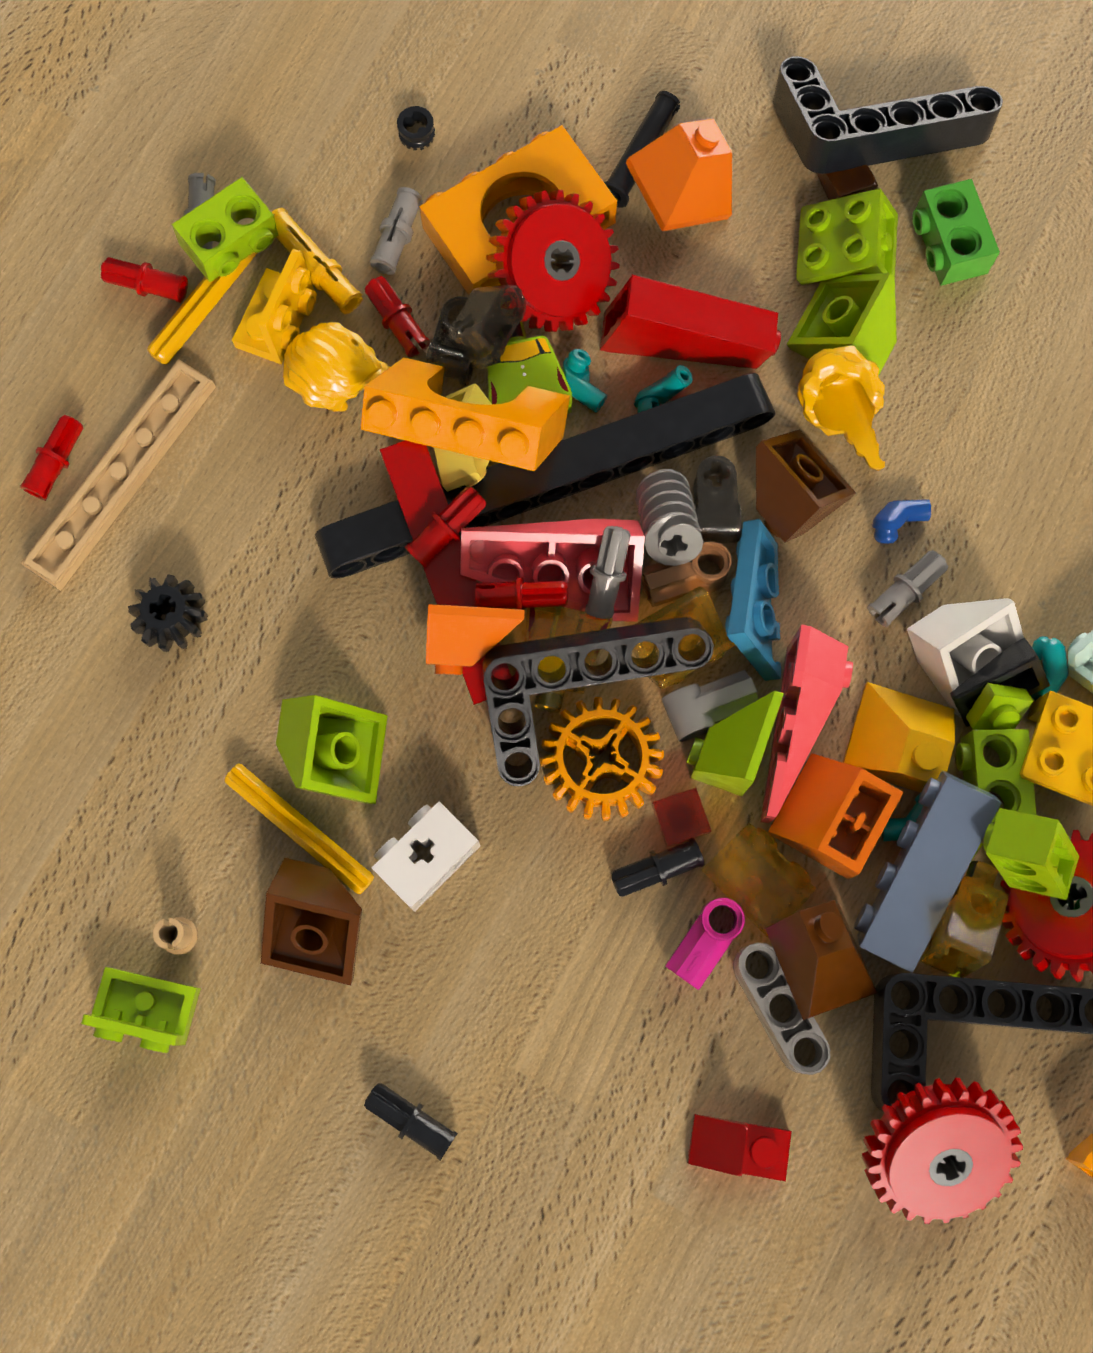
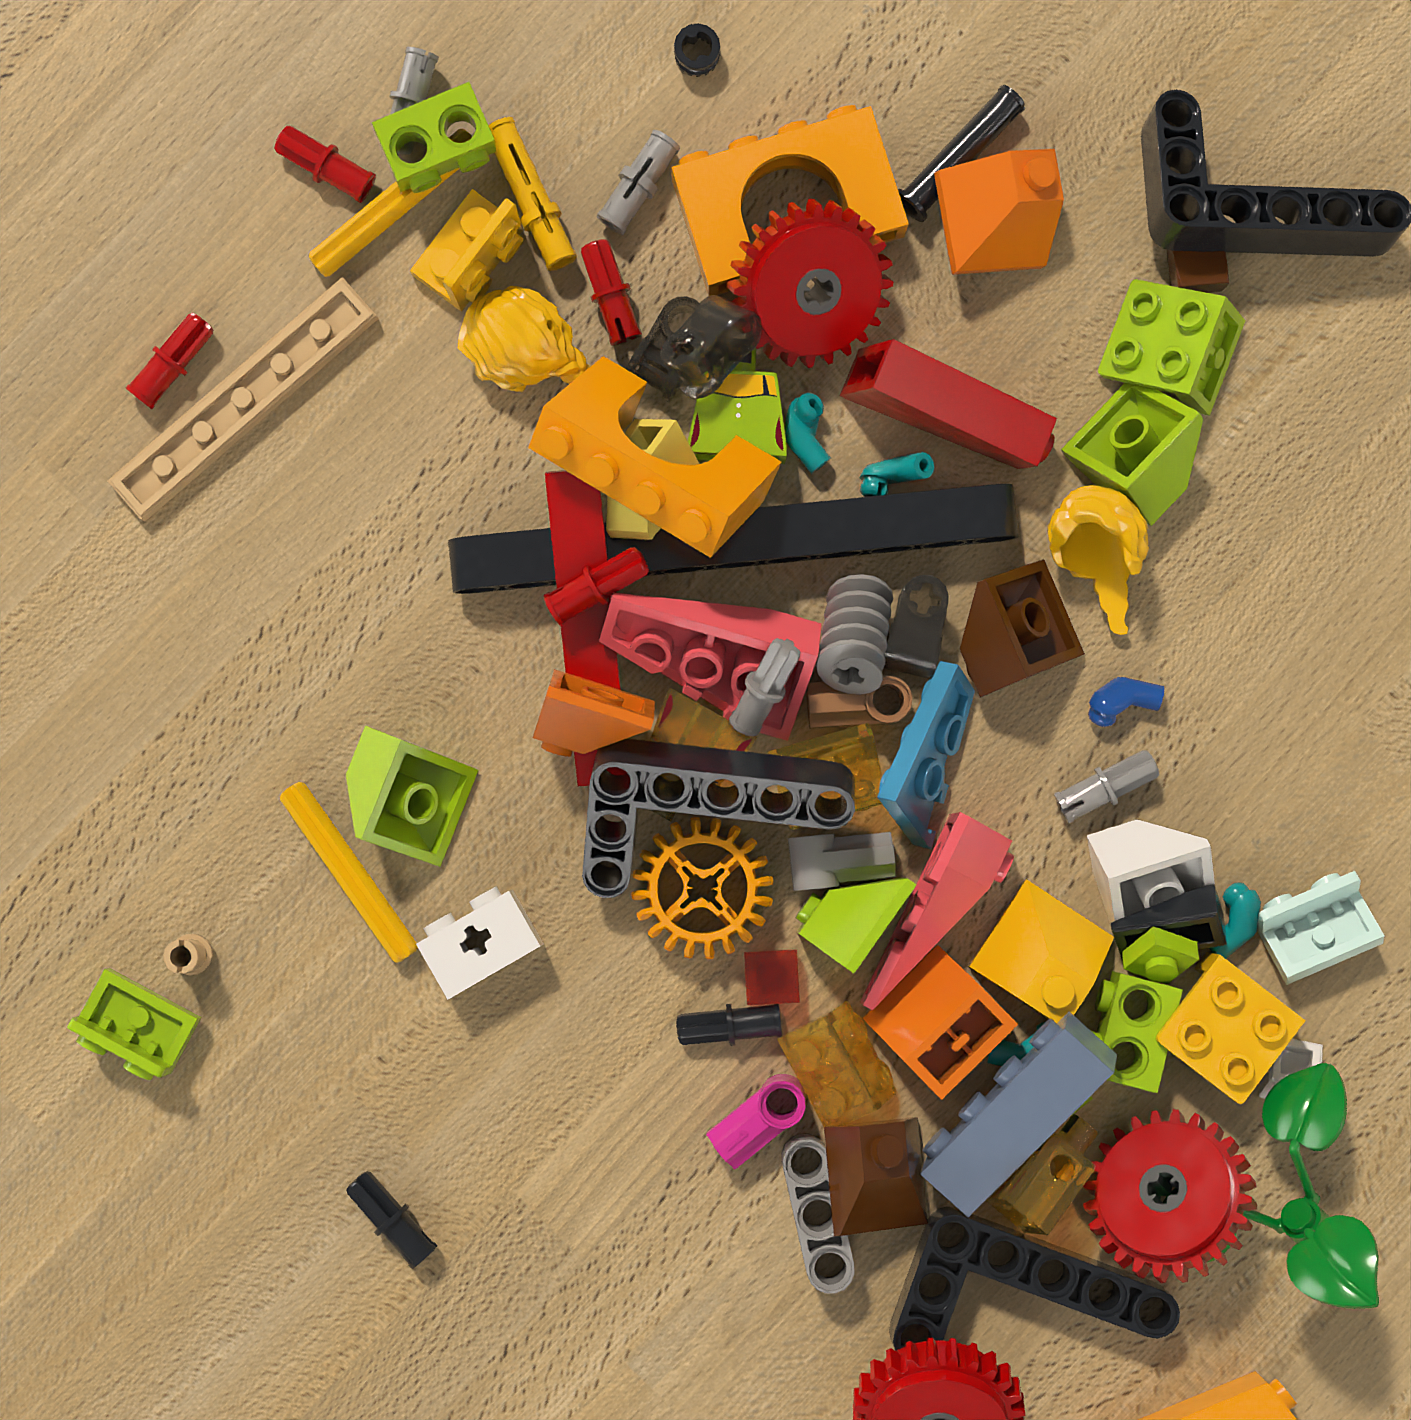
camera: 15 degrees right, 10 degrees up
black gear [128,574,208,652] -> none
reddish brown slope [260,858,362,986] -> none
red axle [475,577,568,613] -> none
red slope [687,1114,792,1182] -> none
bright green brick [912,179,1000,286] -> none
lime brick [984,808,1079,900] -> none

